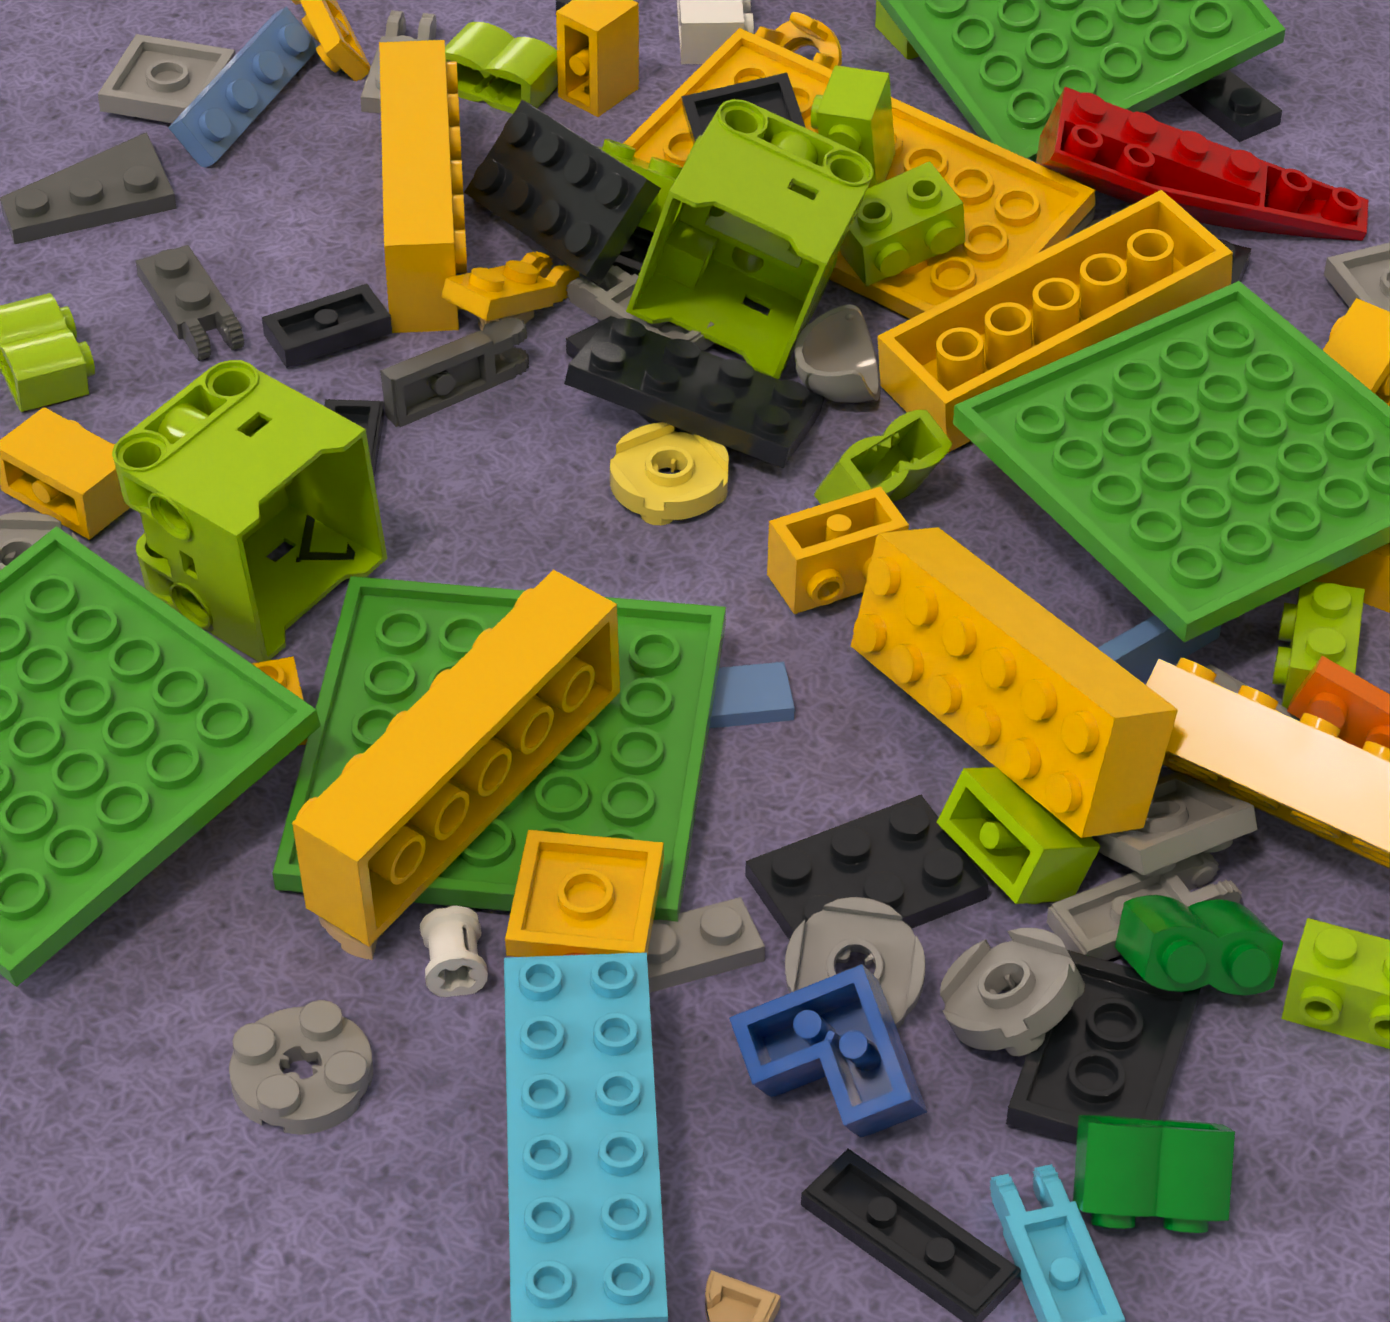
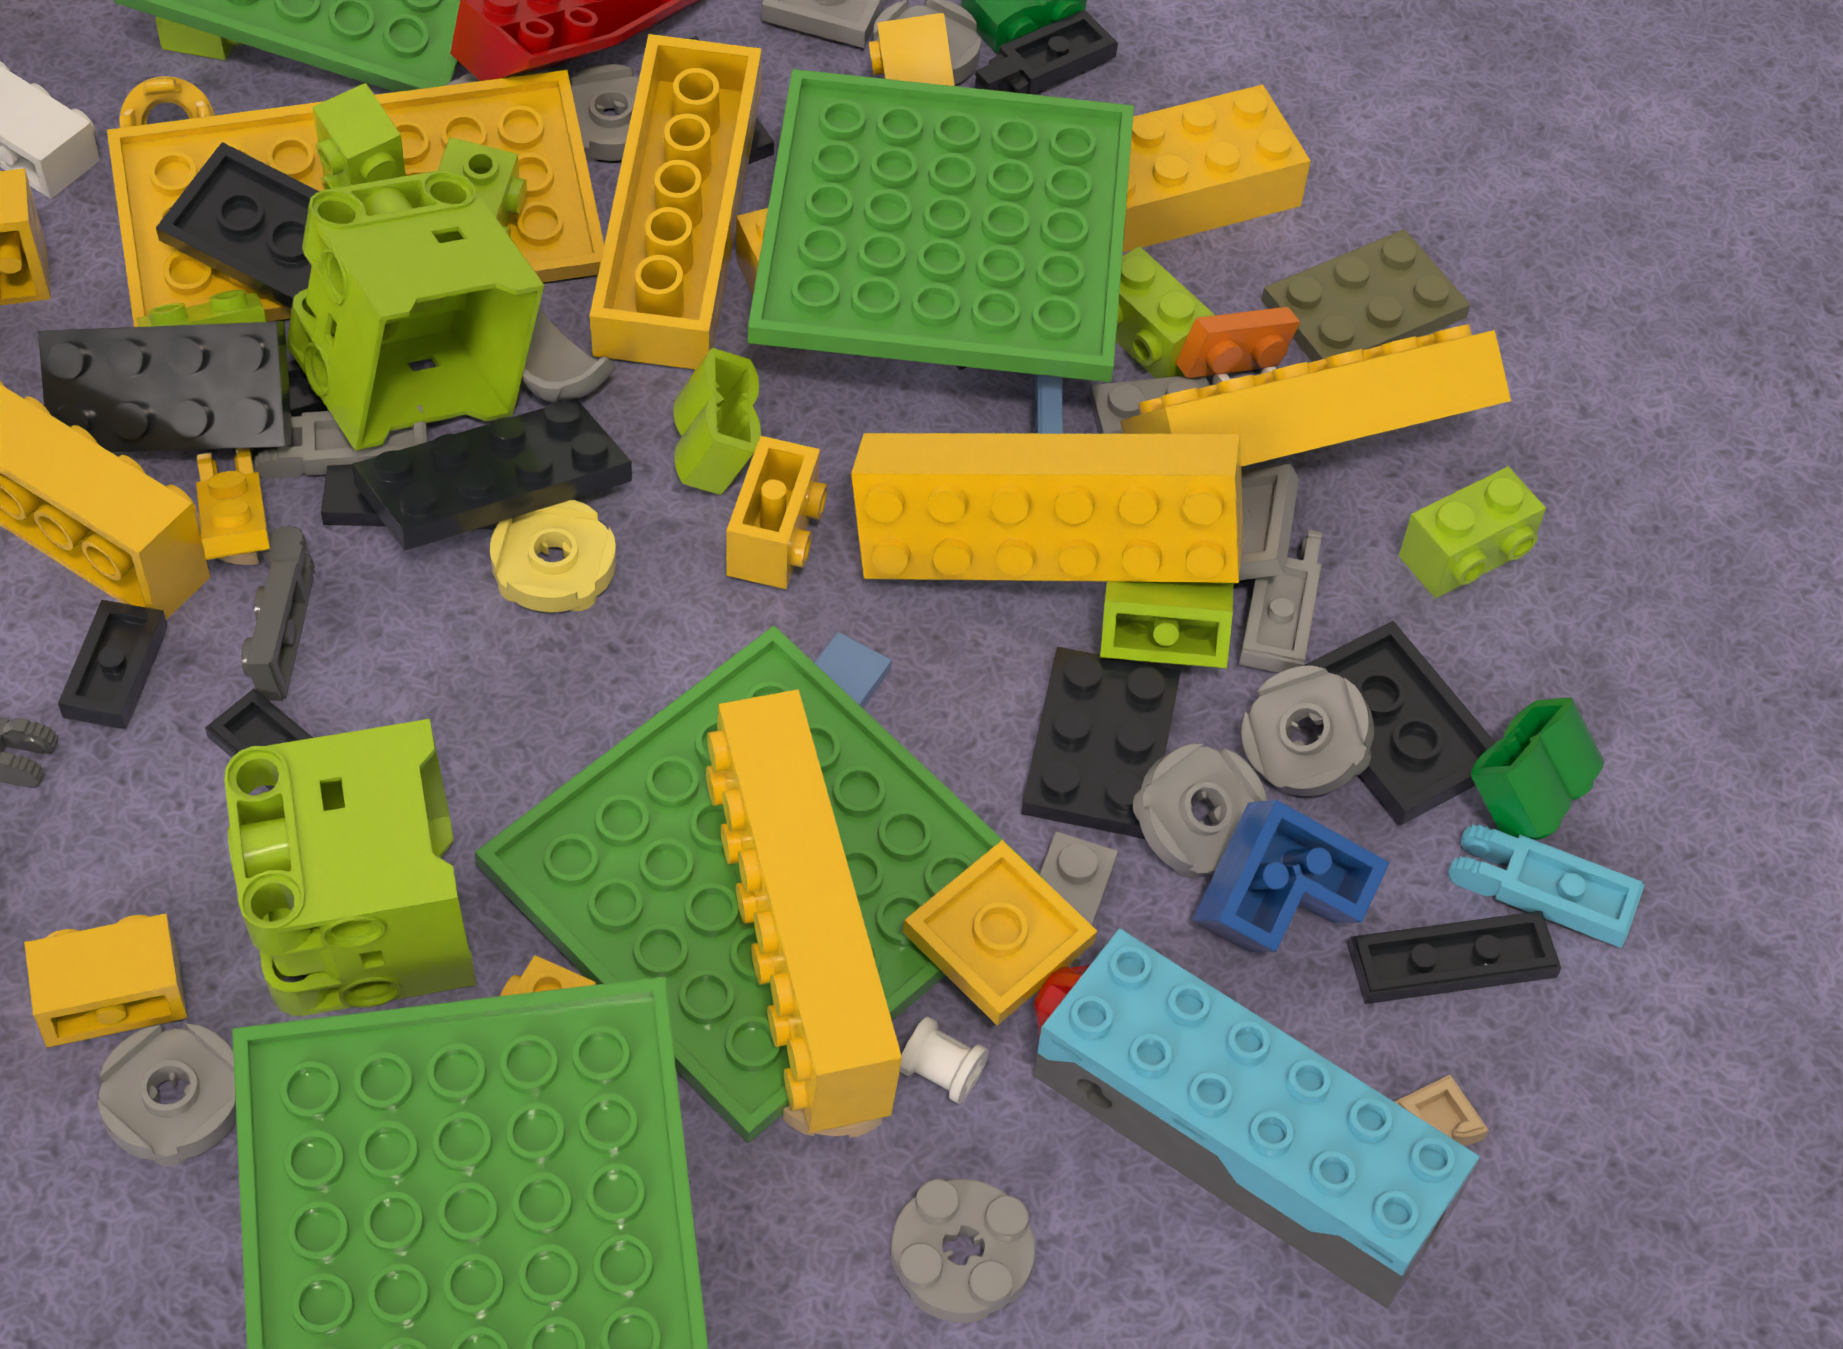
camera: 55 degrees left, 10 degrees up
green brick [1115,895,1283,995] -> none

